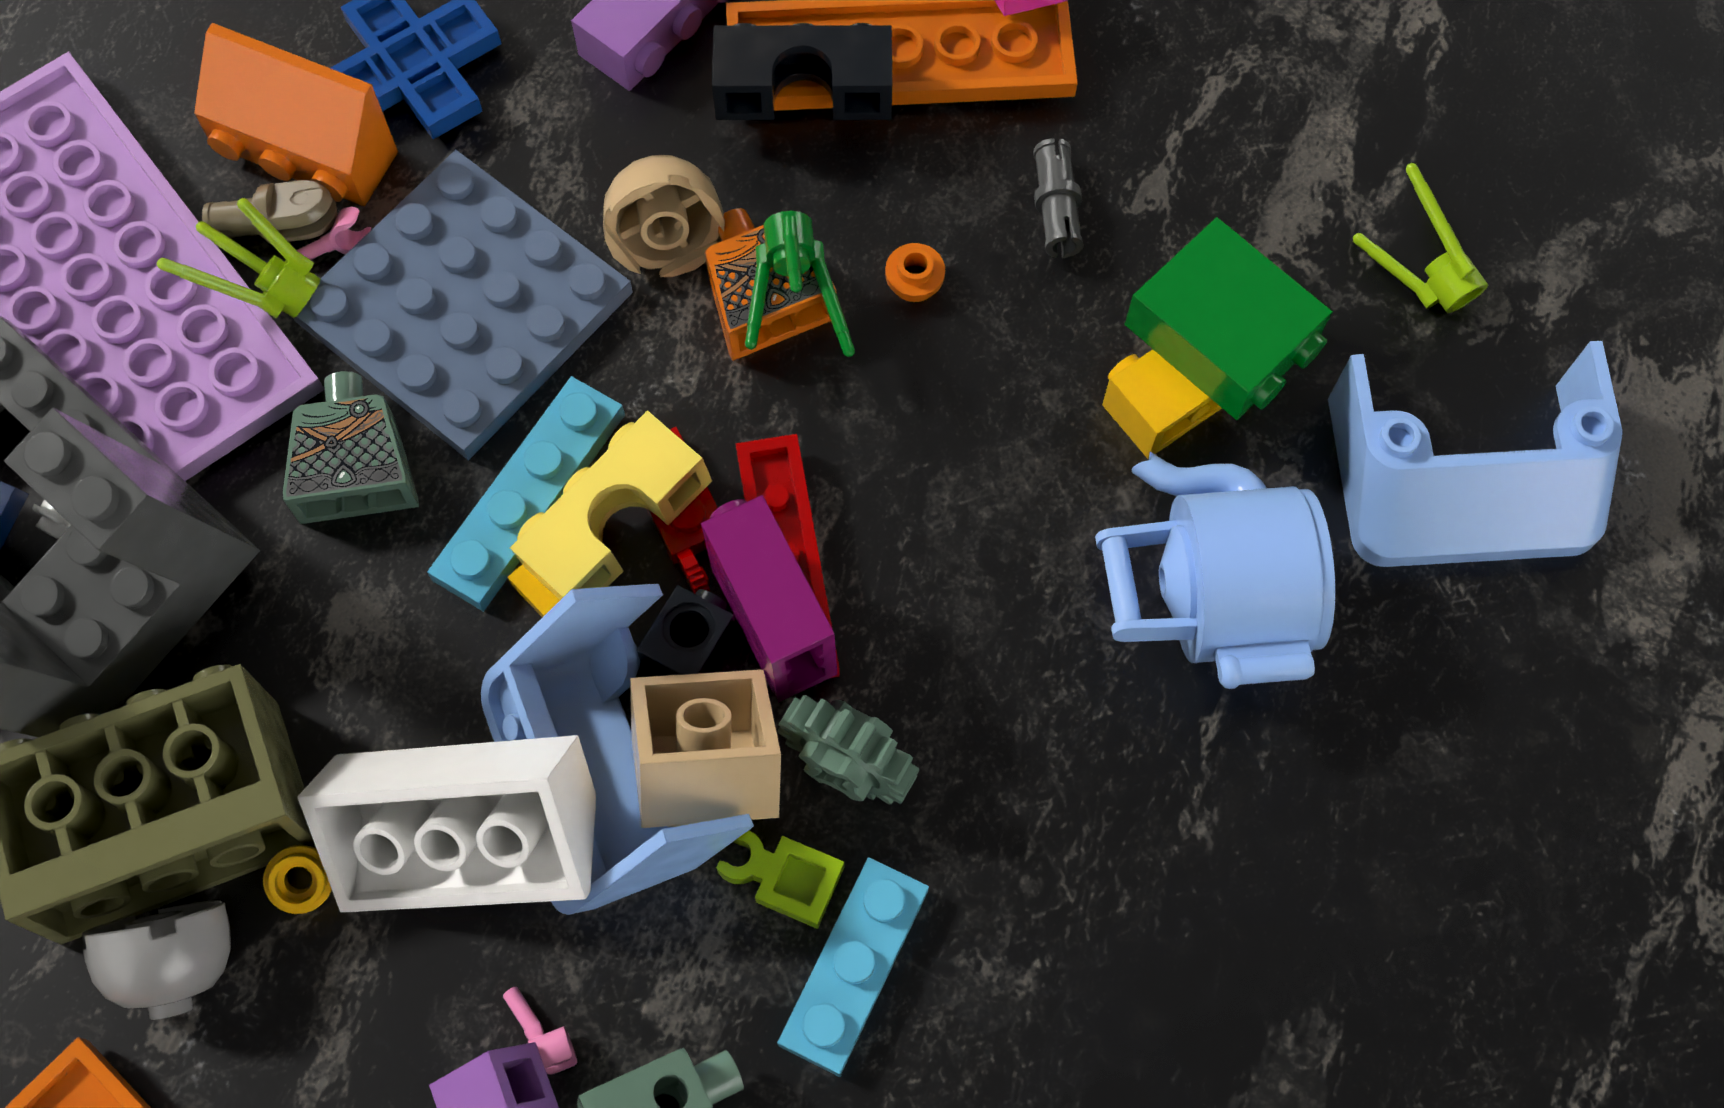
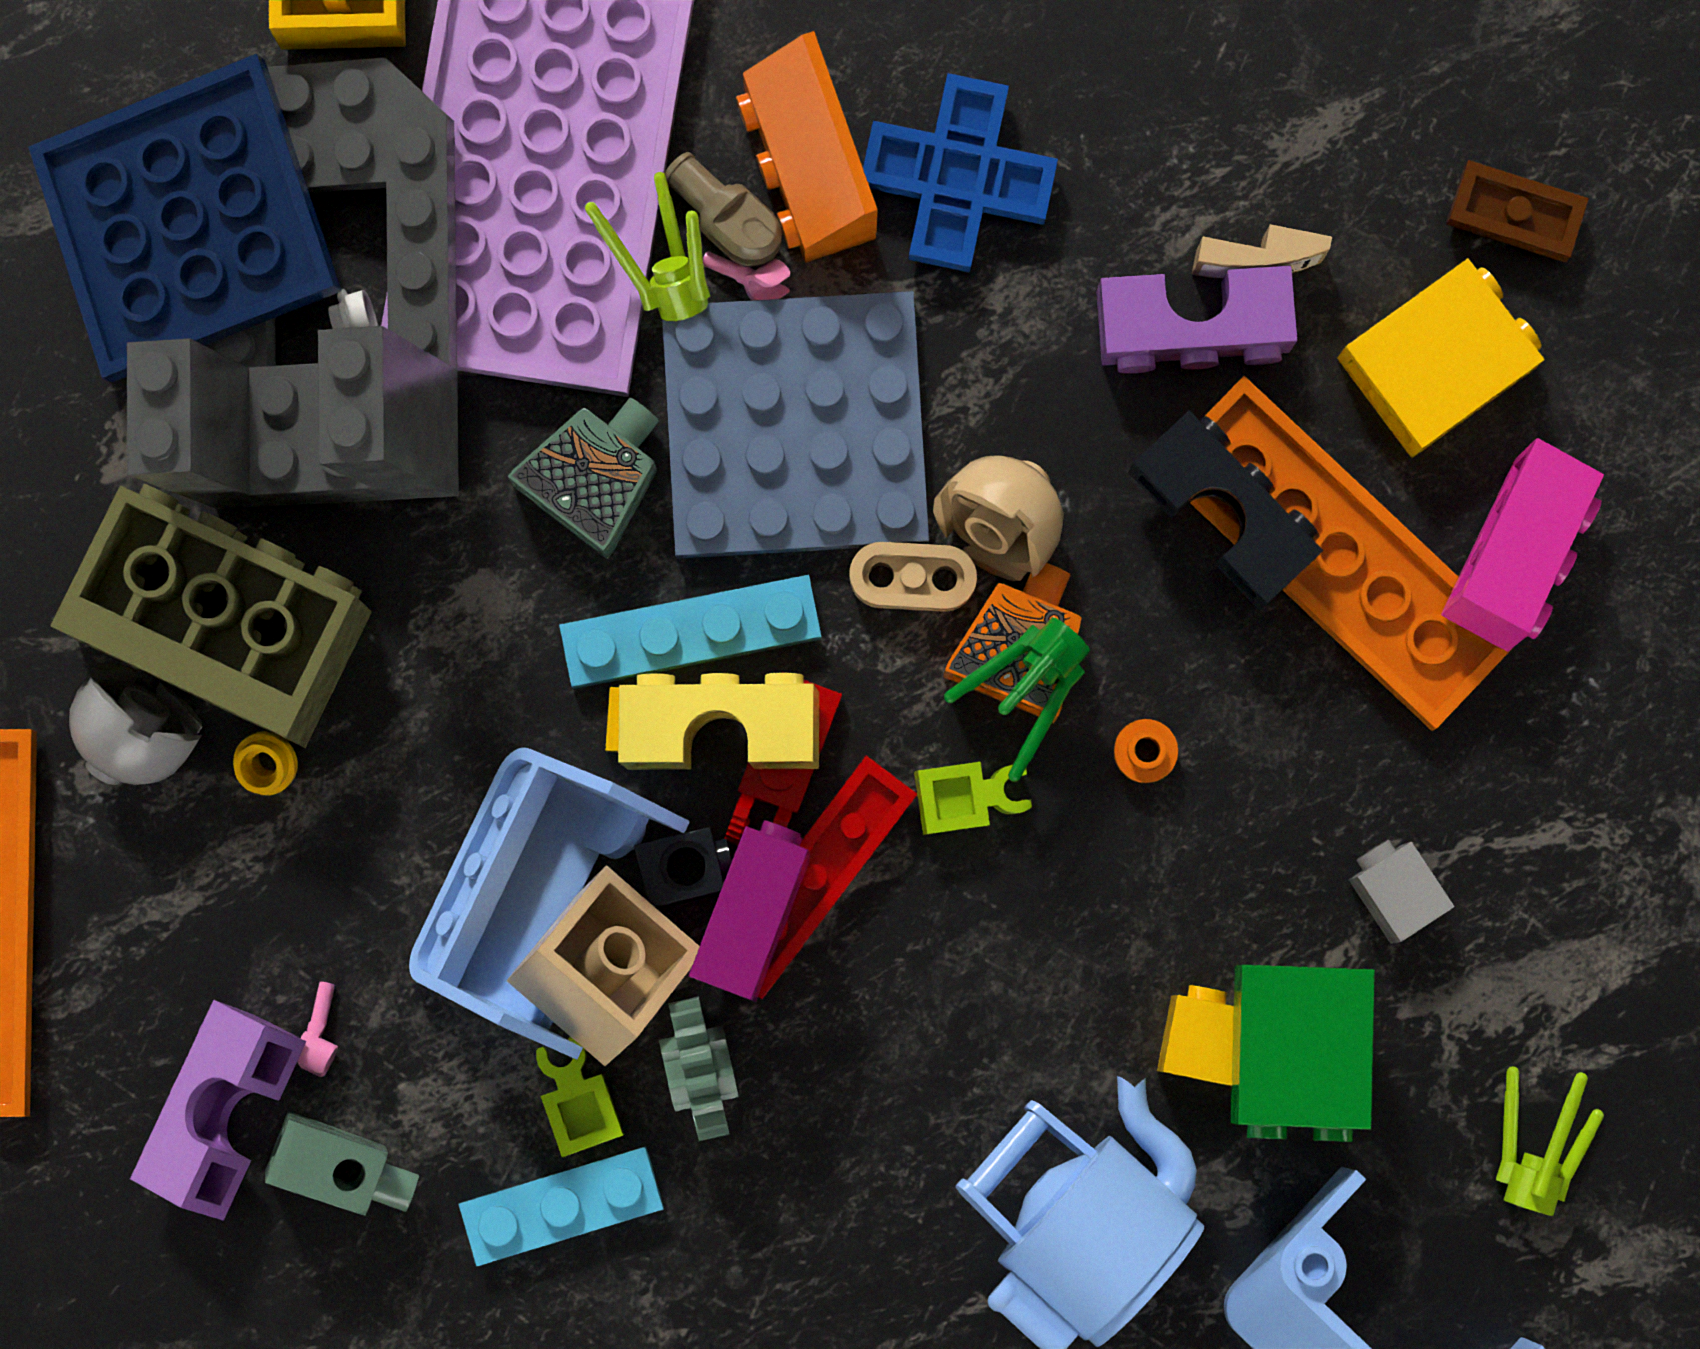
camera: 45 degrees right, 15 degrees up
white slope [297,735,596,912] -> none
dark grey pin [1033,138,1084,258] -> none
none -> tan plate [850,542,977,612]
none -> lime plate [914,762,1032,835]
none -> light grey brick [1348,839,1455,944]

